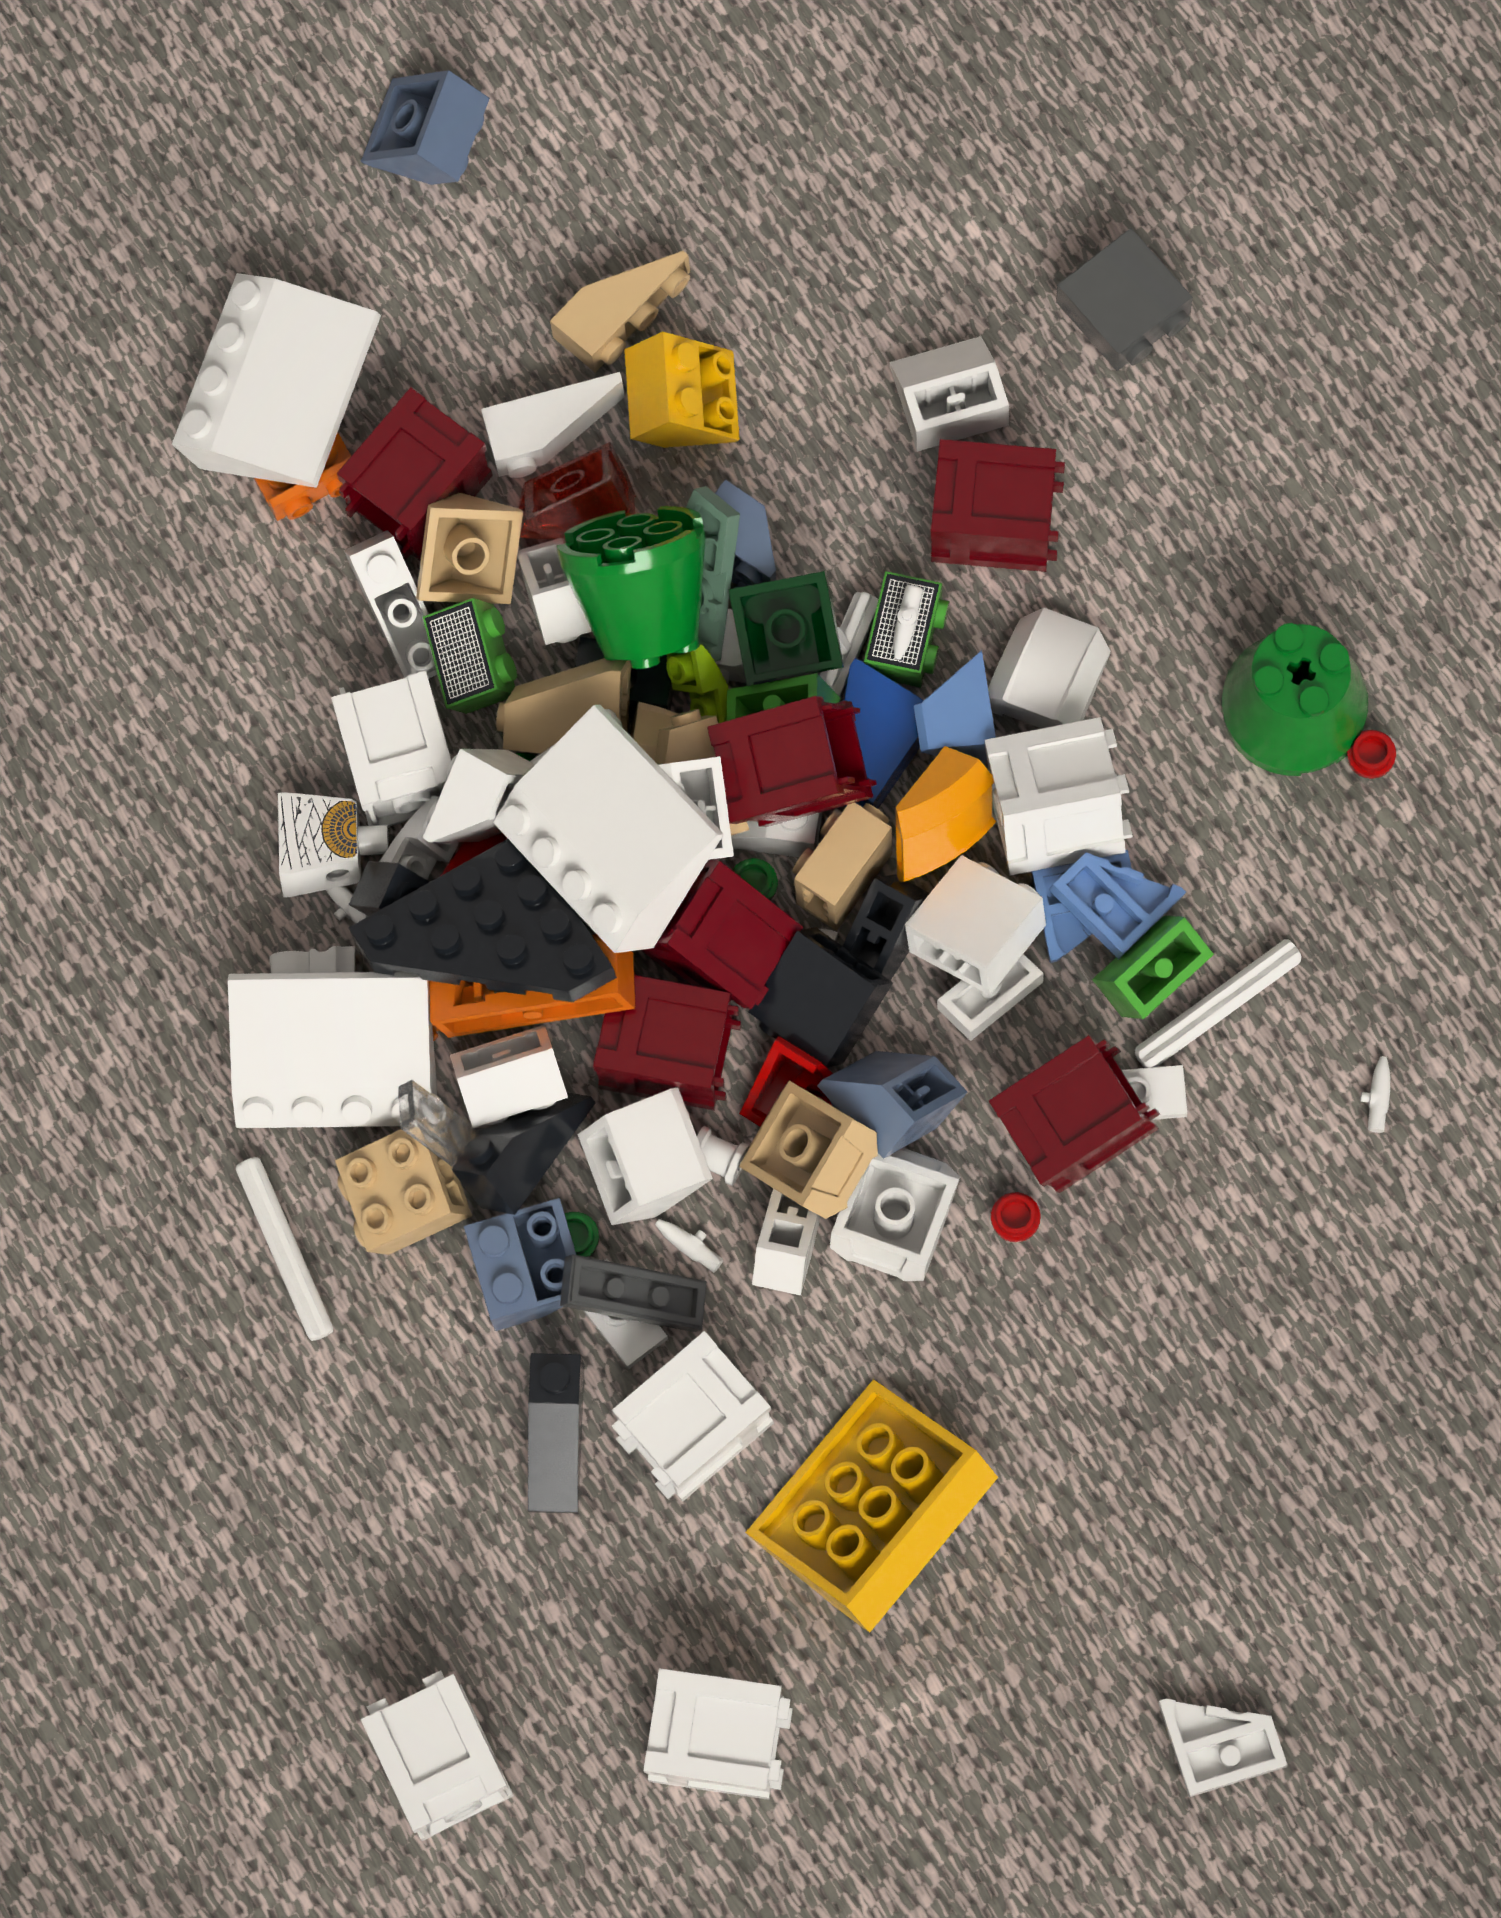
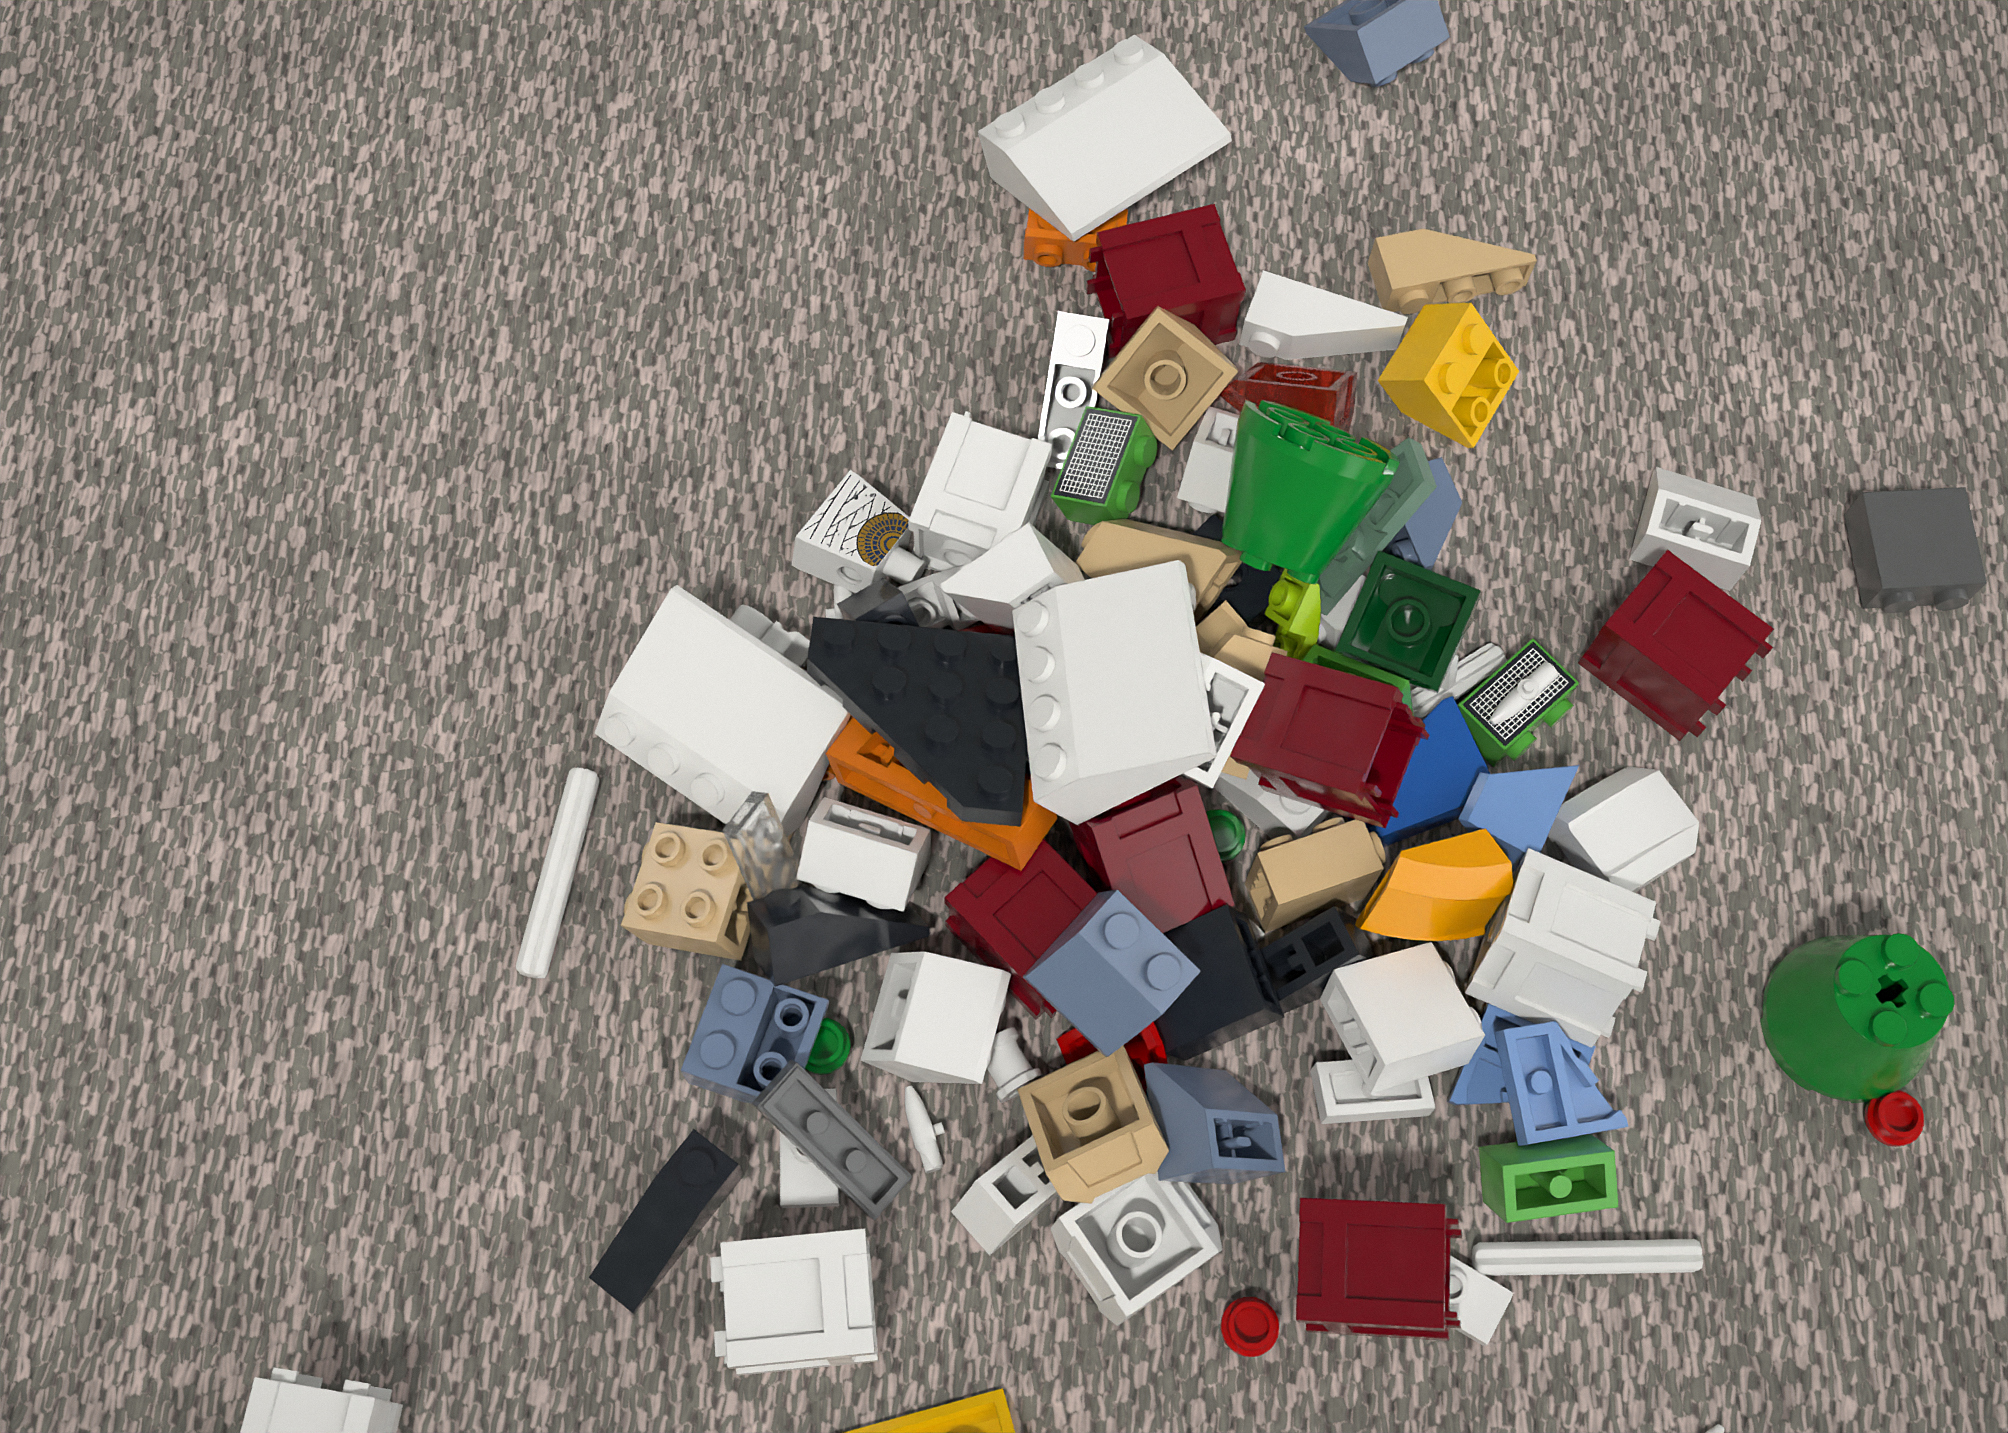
camera: 25 degrees right, 5 degrees down
none -> sand blue slope [1023,890,1200,1057]

